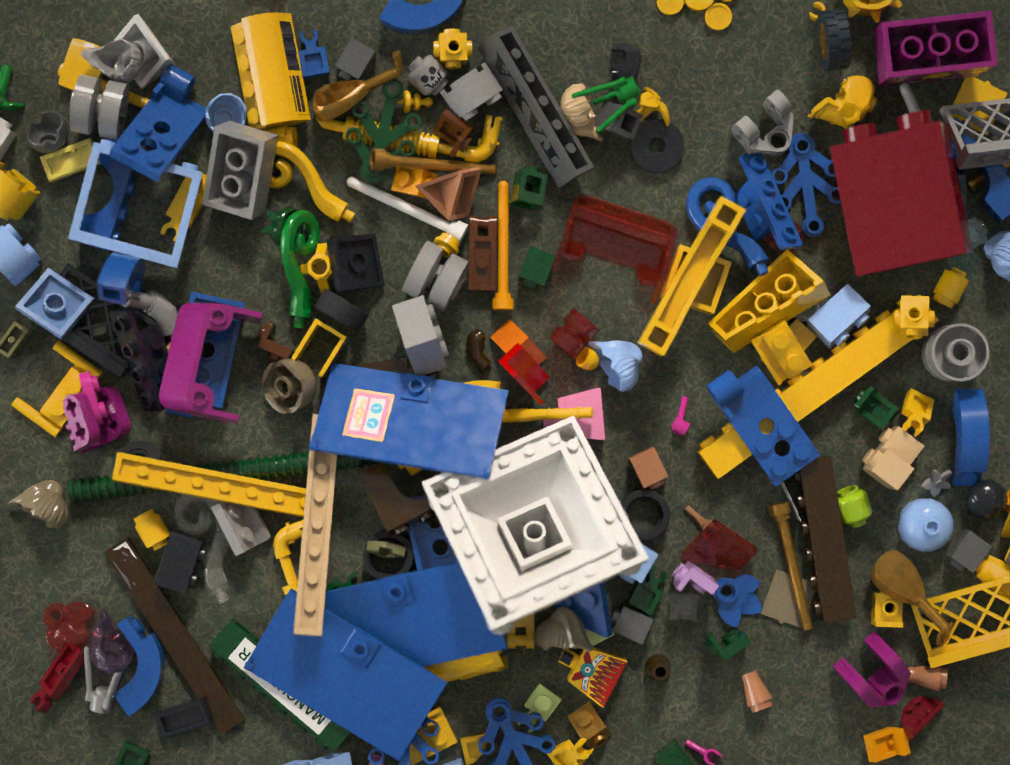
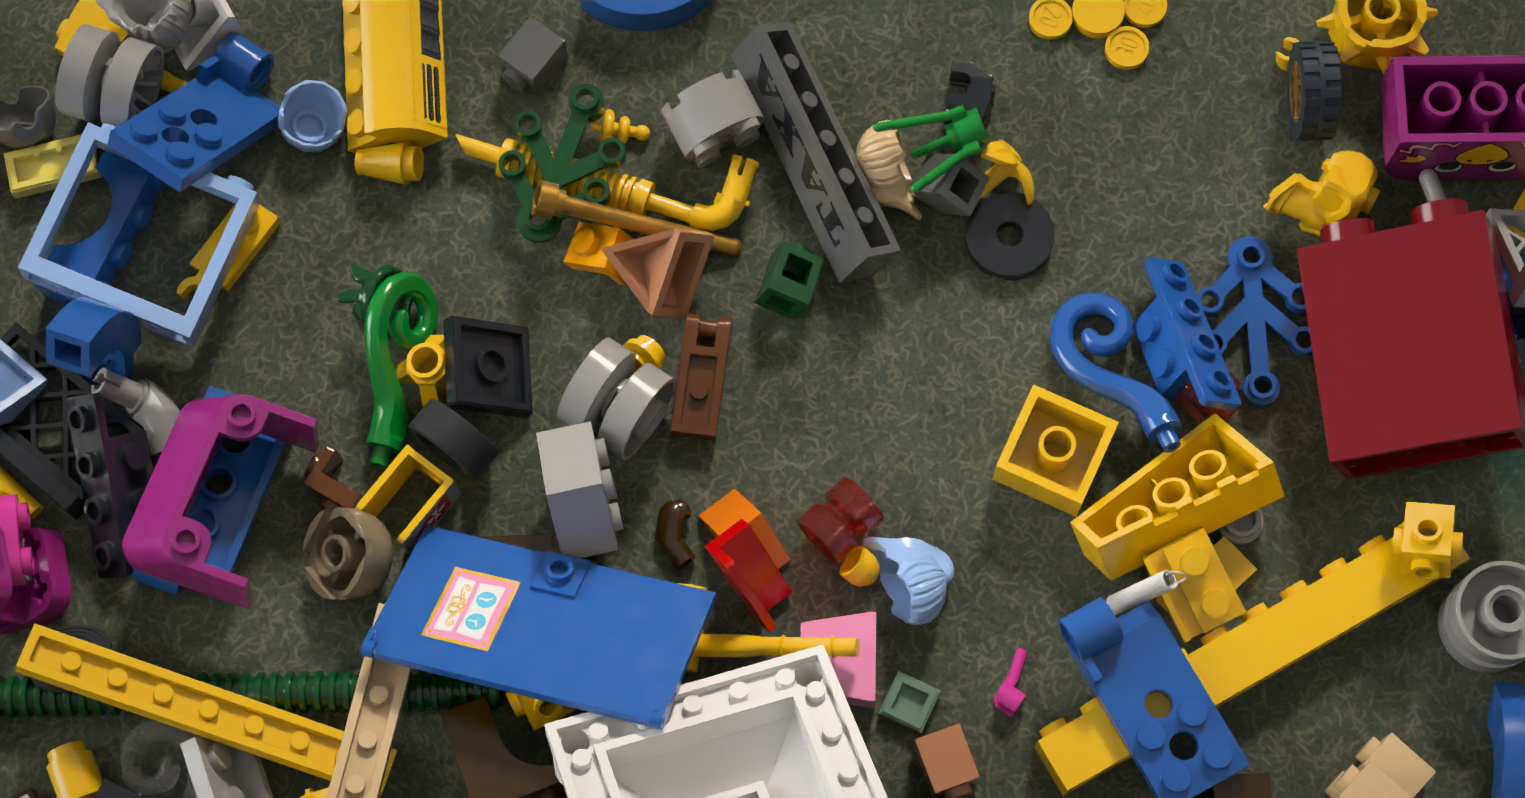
camera: 15 degrees right, 15 degrees down
light grey brick [202,121,279,220] -> none
yellow plant [270,141,356,223] -> none
blue plate [298,29,330,80] -> none
pearl gold piece [313,50,404,121] -> none
white piece [347,177,468,243] -> none
light grey head [408,55,449,96] -> none
yellow brick [433,29,472,70] -> none
reddish brown bracket [433,109,474,158] -> none
light orange piece [492,181,514,311] -> none
dark green brick [519,246,556,290] -> none
clear red windscreen [551,195,677,304] -> none
yellow arch [637,196,746,356] -> none
light grey piece [731,89,794,156] -> none
light blue brick [807,284,871,349] -> none
dark green bracket [854,386,900,432] -> none
yellow plate [901,388,934,437] -> none
yellow brick [932,267,969,309] -> none
none -> sand green tile [878,671,941,735]
none -> white piece [1104,570,1187,615]

